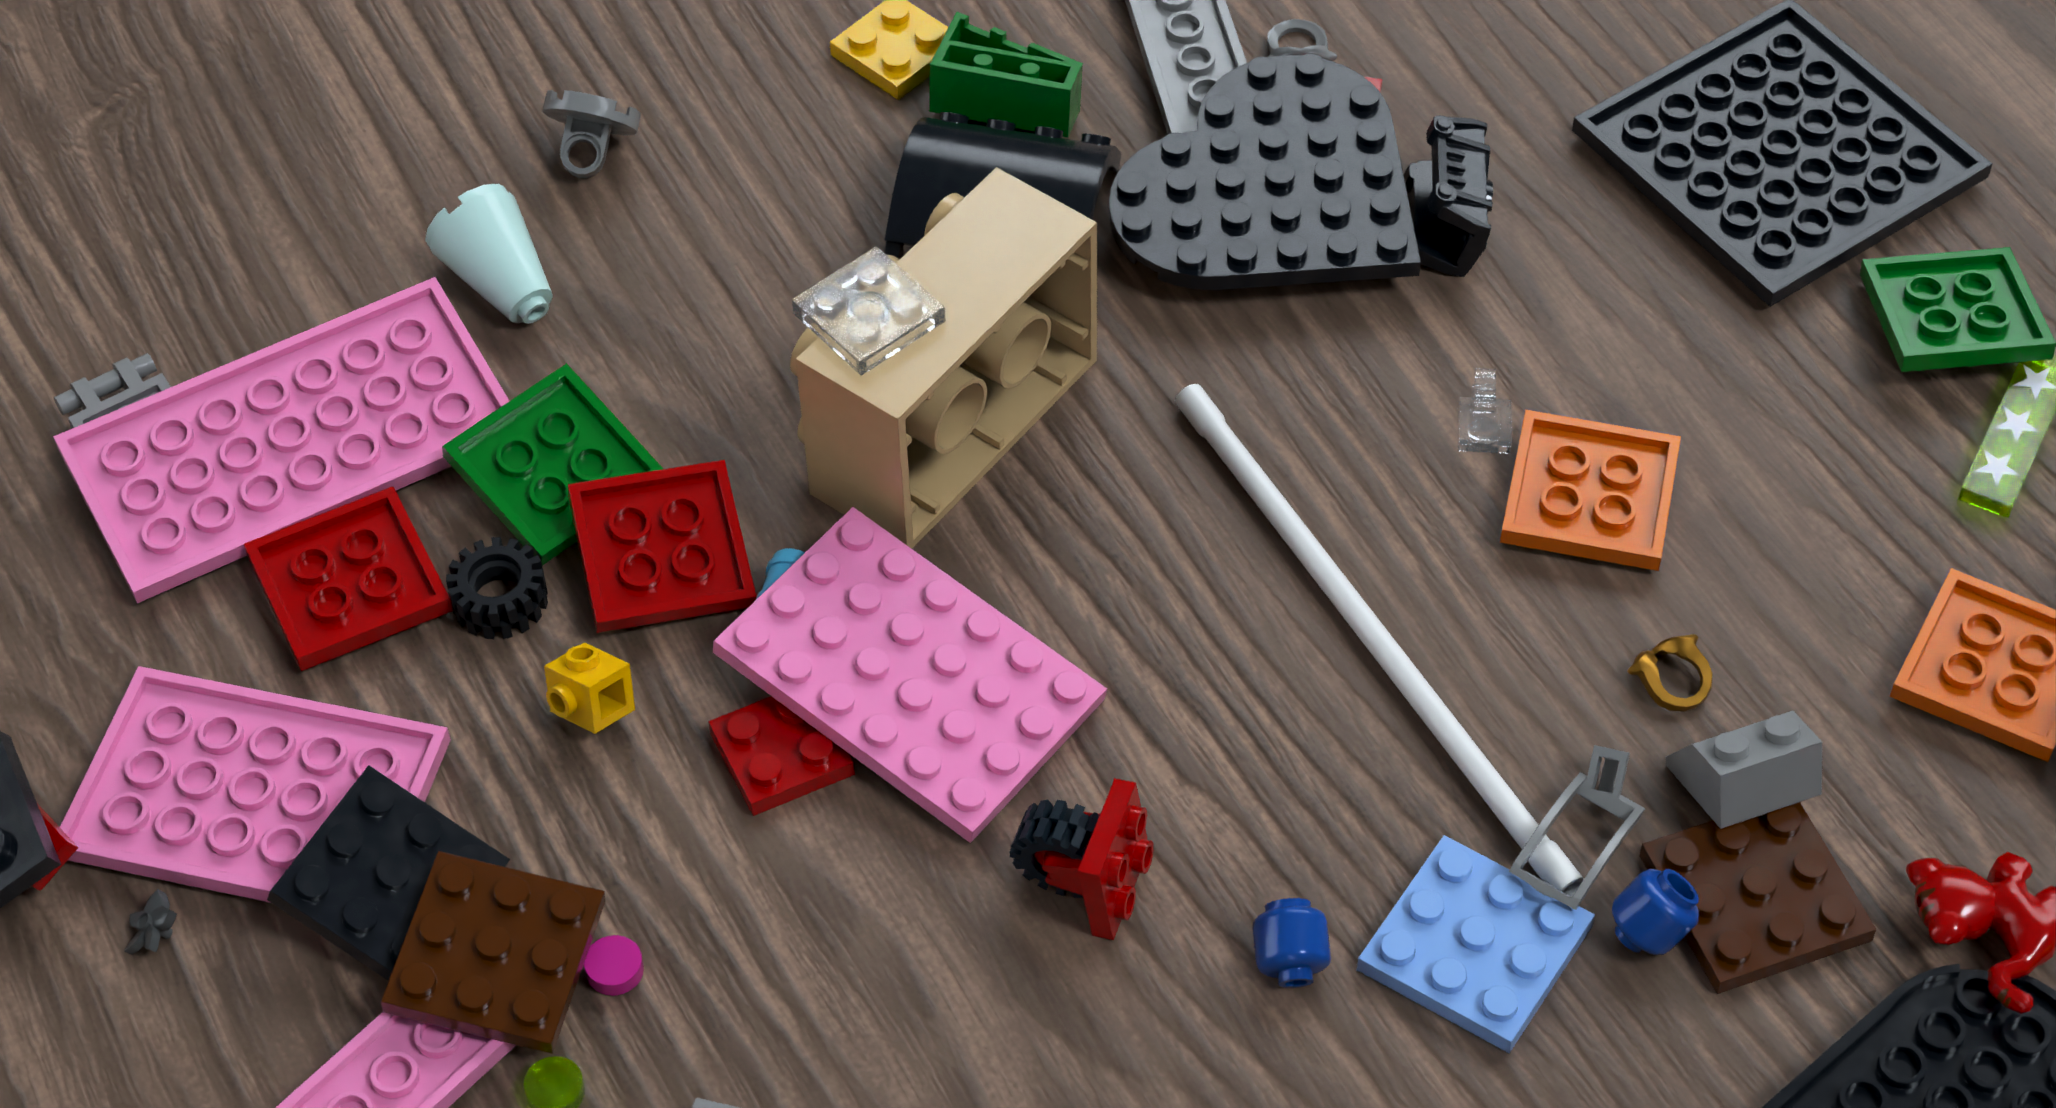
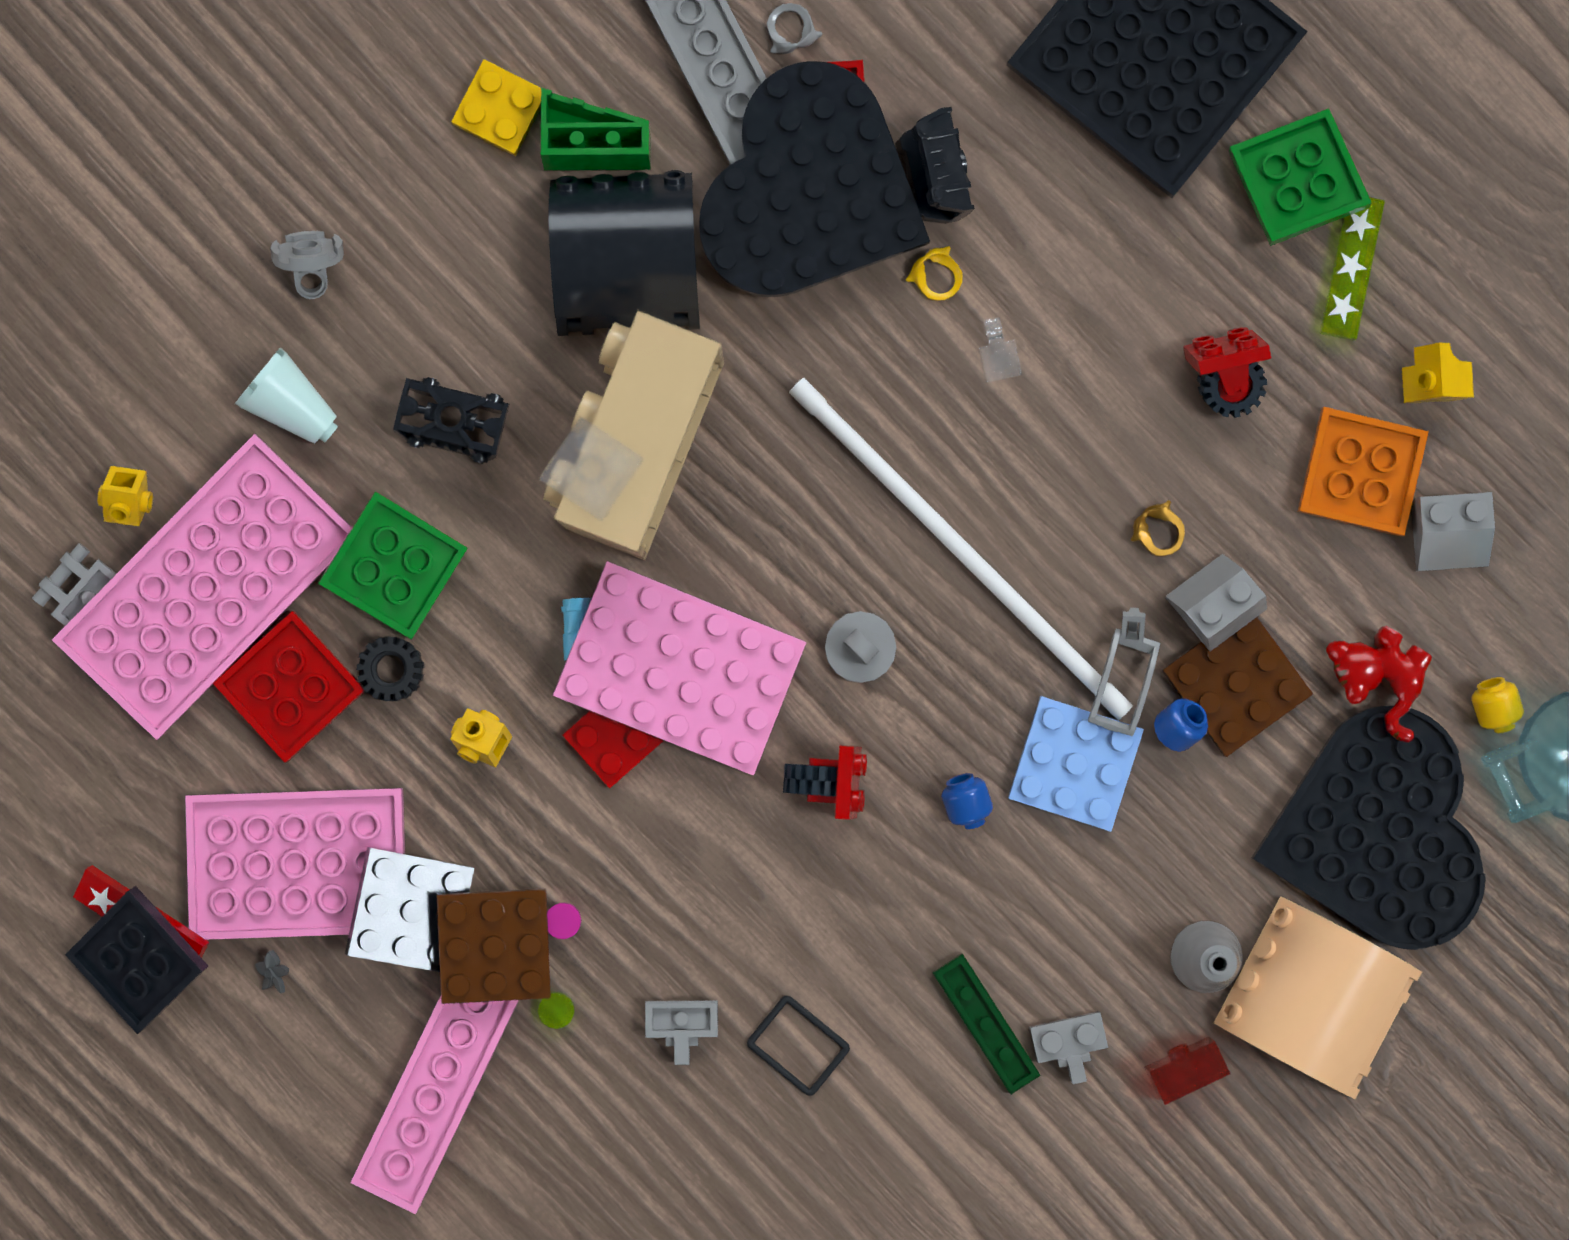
camera: 15 degrees left, 35 degrees up
red plate [568,460,757,633] -> none
orange plate [1500,409,1681,571] -> none
none -> yellow brick [97,466,153,526]
none -> black piece [393,377,510,464]
none -> light grey tile [825,611,897,683]
none -> yellow piece [906,246,963,301]
none -> red plate [1183,327,1272,418]

